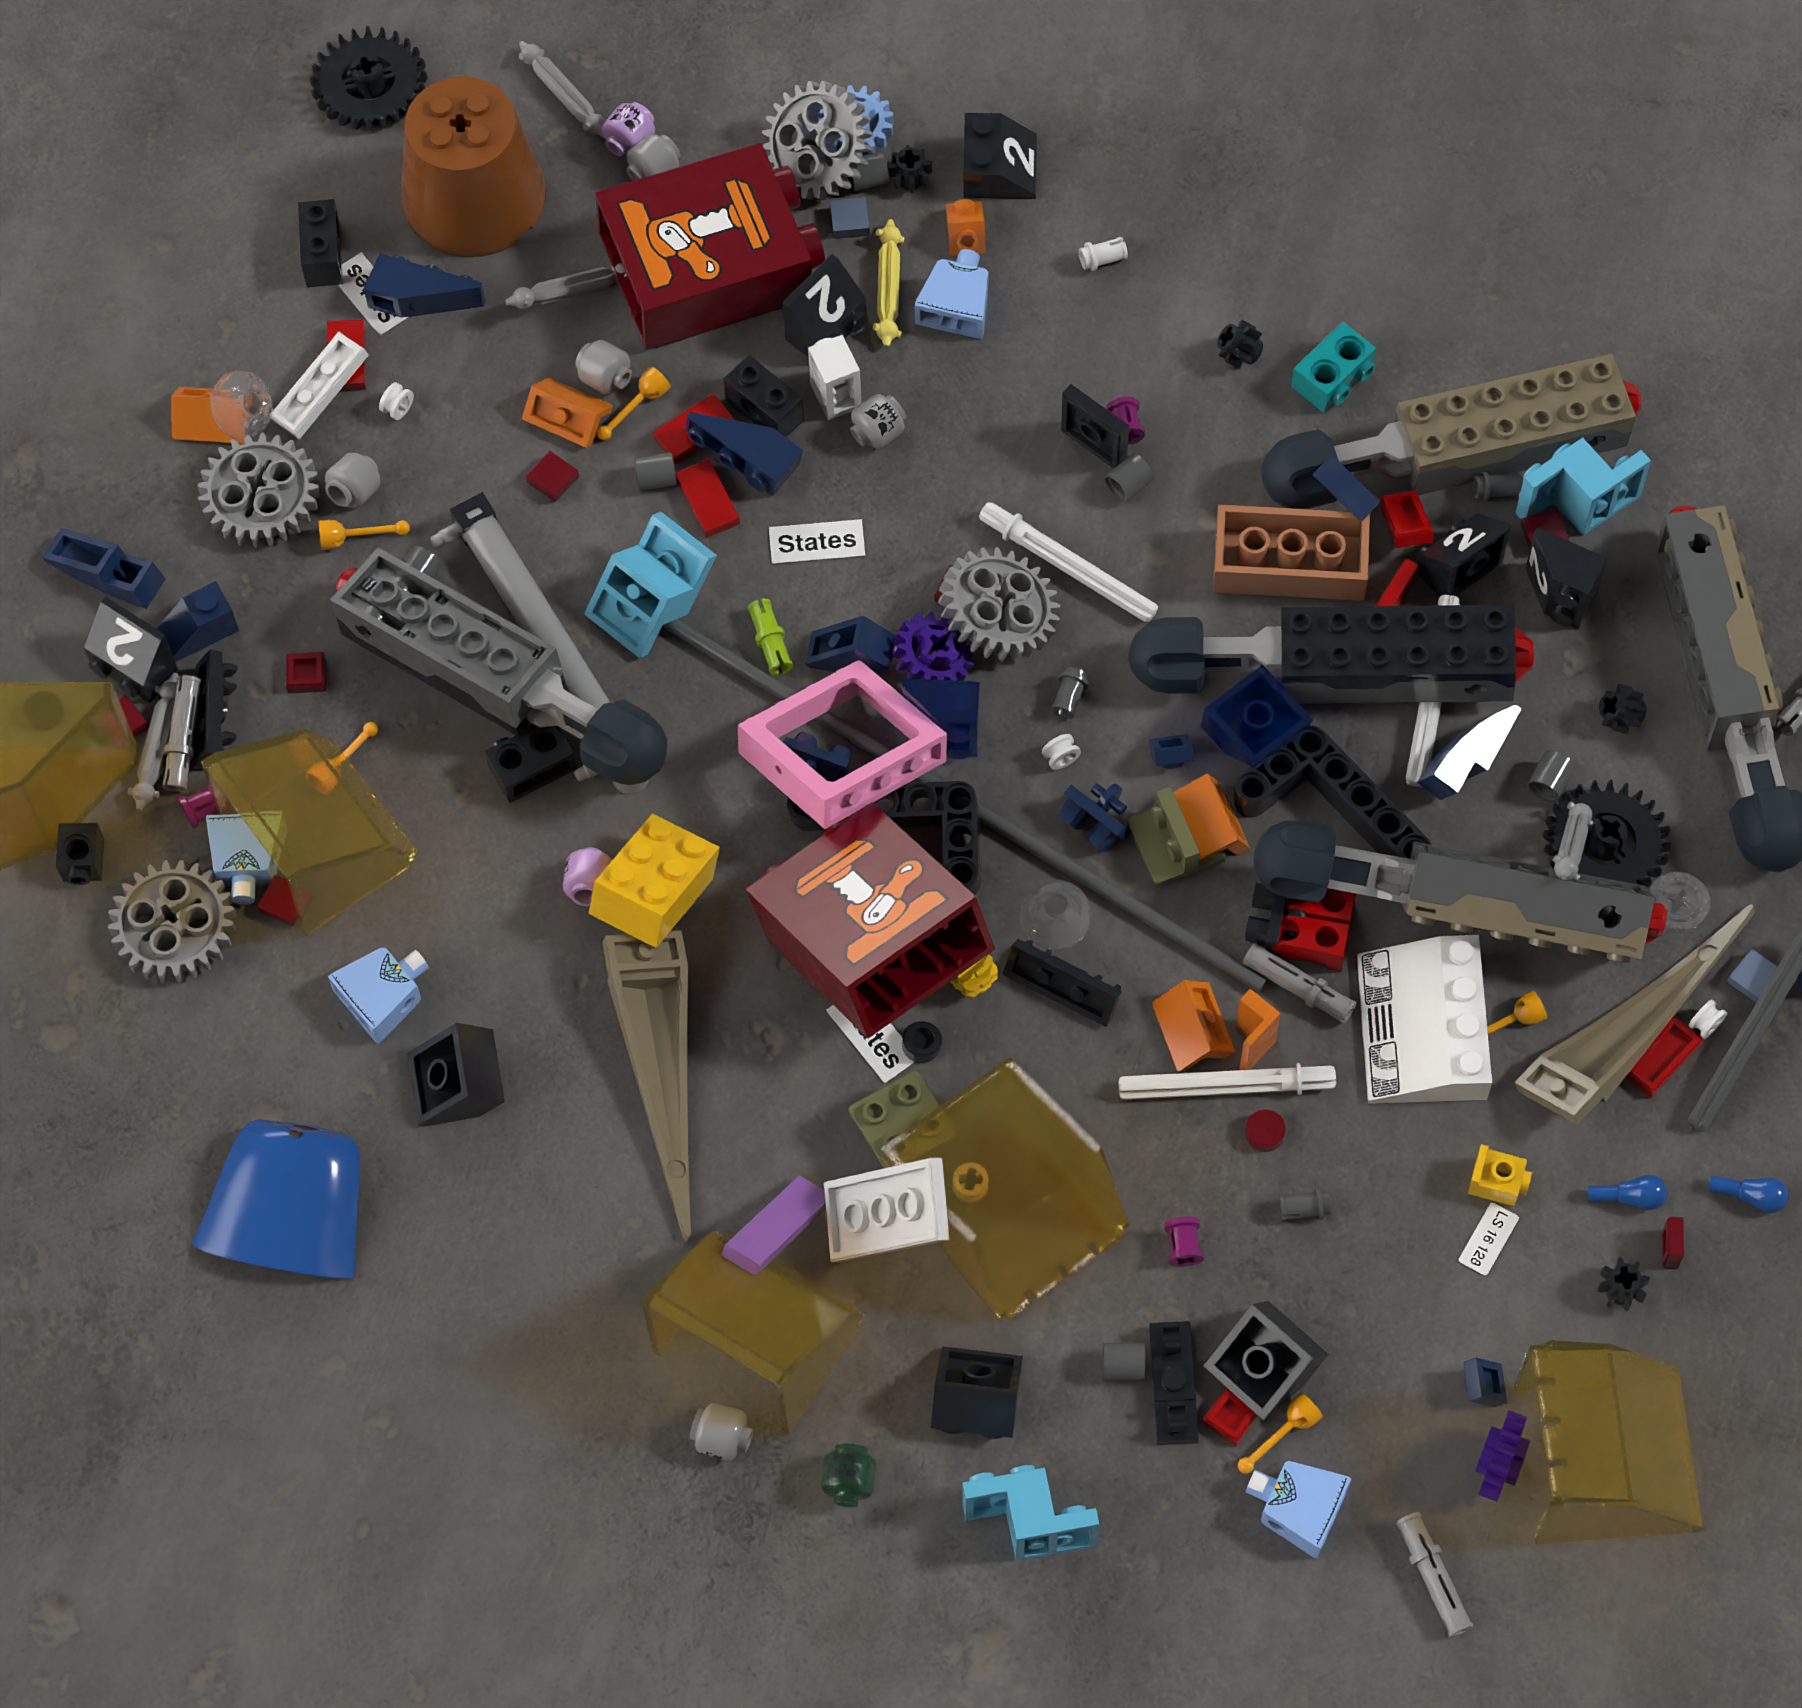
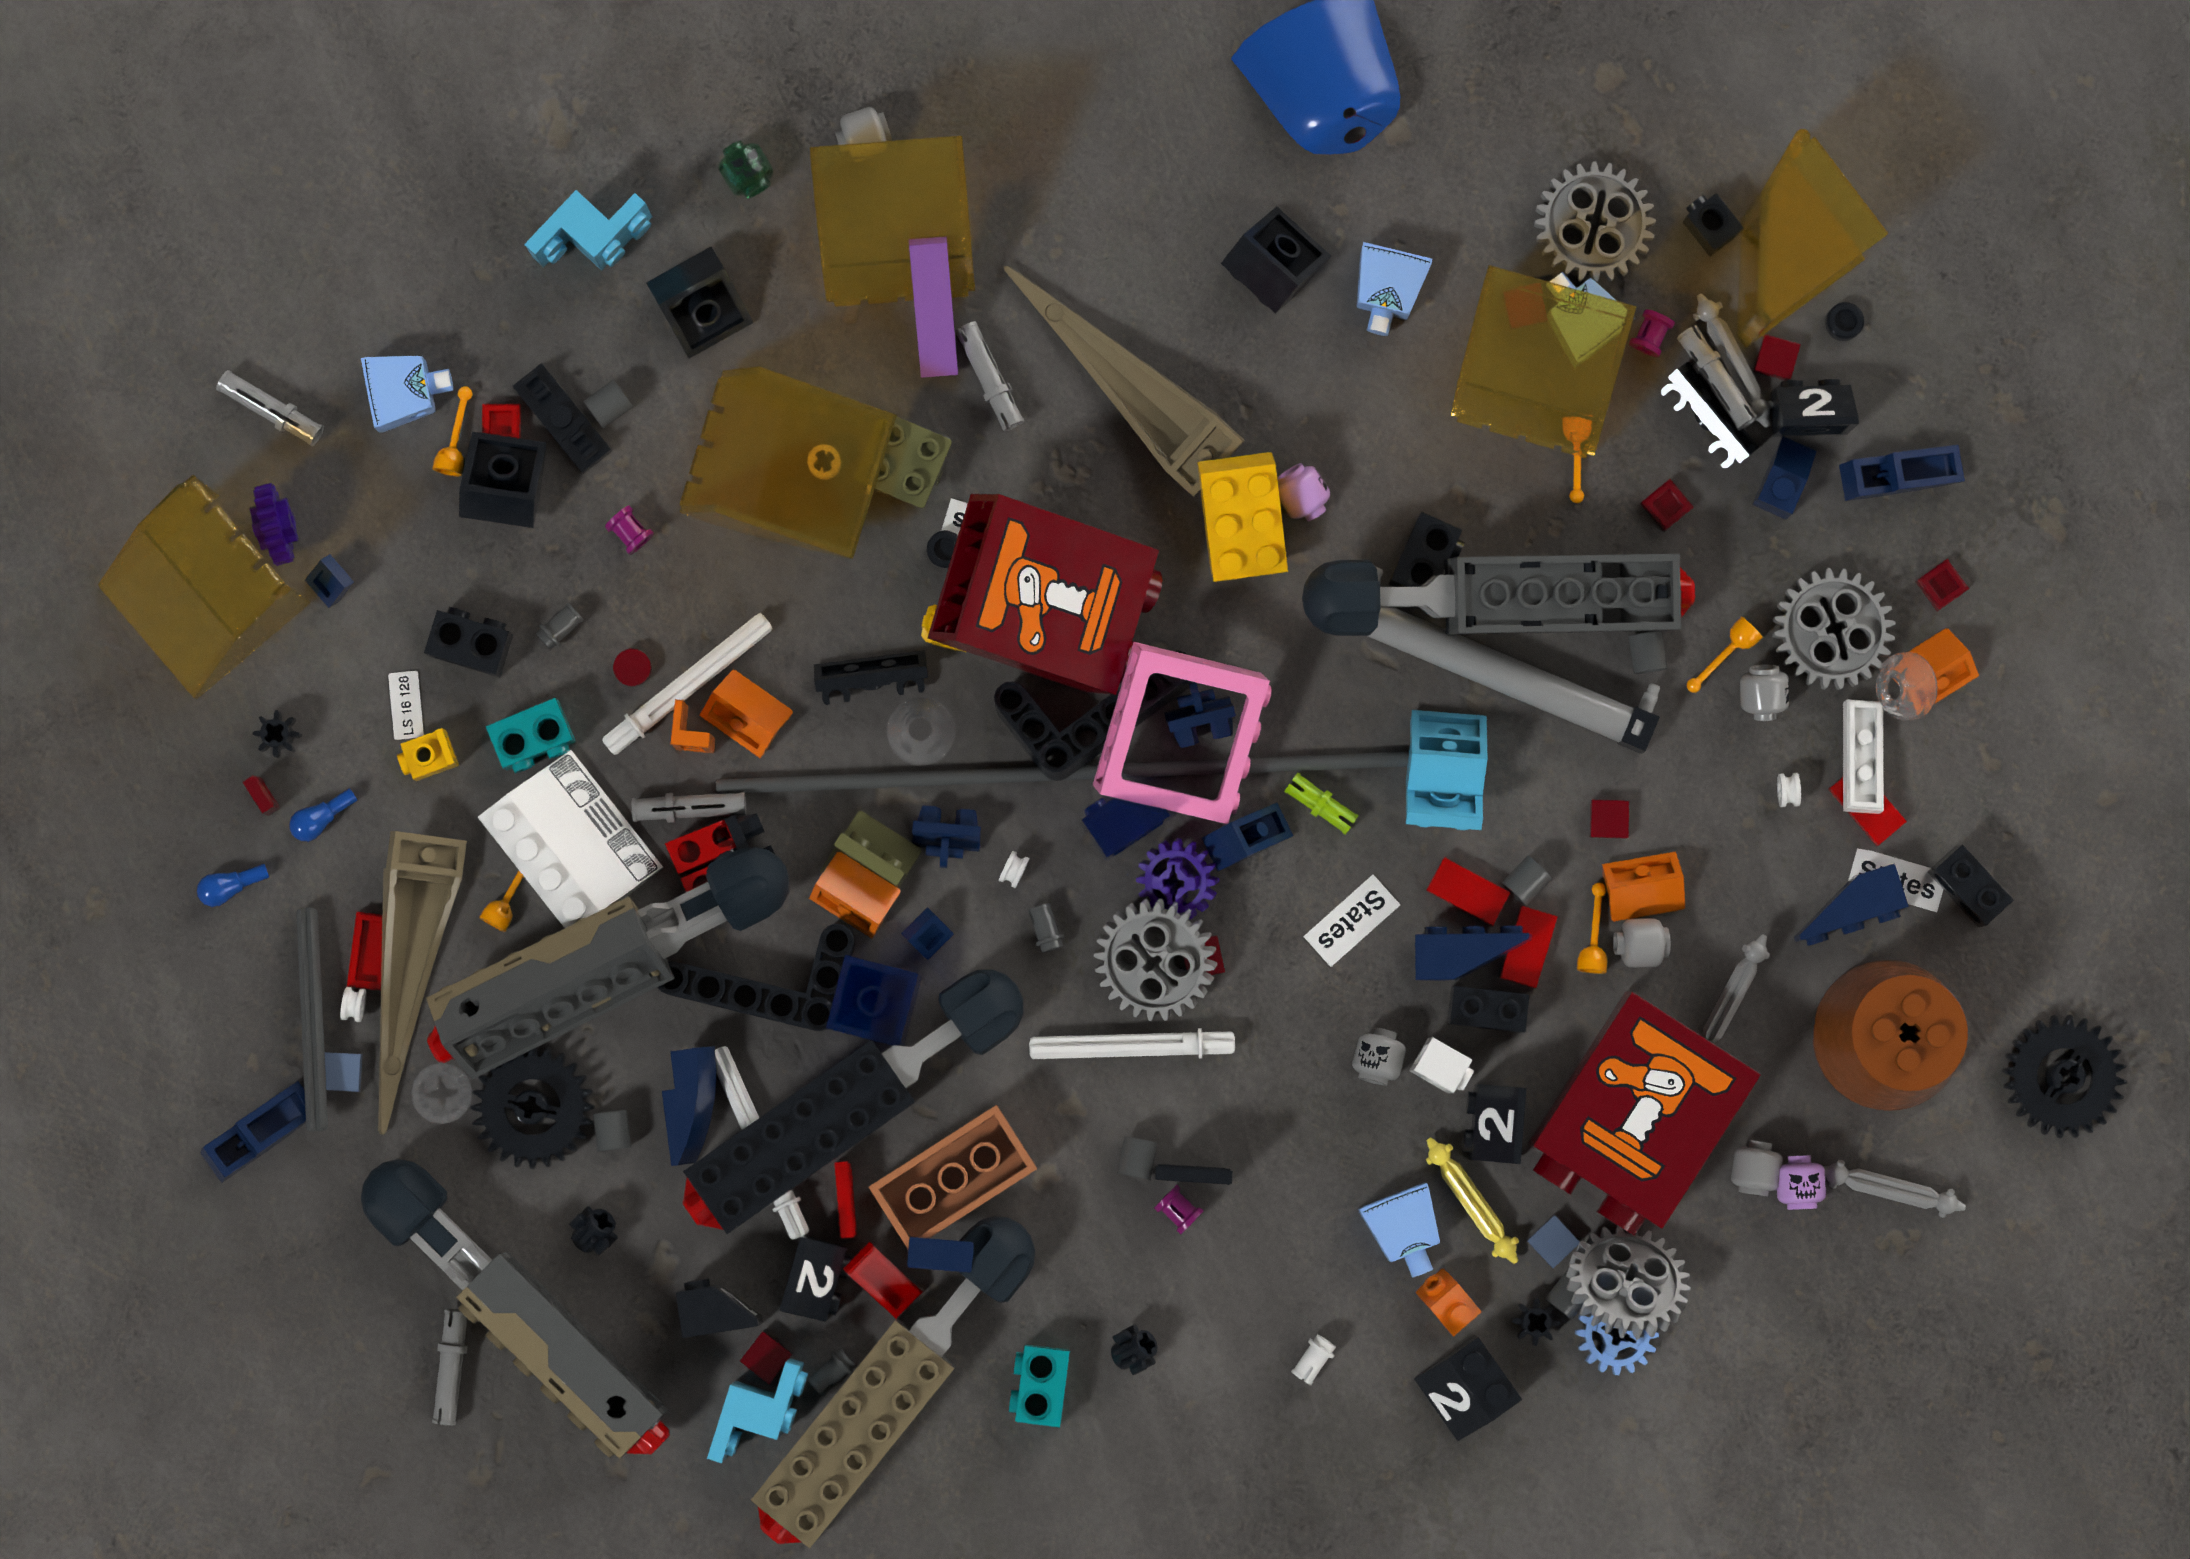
camera: 140 degrees right, 20 degrees up
white tile [824,1158,950,1262] -> none
light grey wheel [1552,802,1594,882] -> none
none -> black brick [424,607,513,678]
none -> teal brick [485,698,576,774]
none -> light grey pin [955,321,1025,432]
none -> dark red tile [1915,558,1969,612]

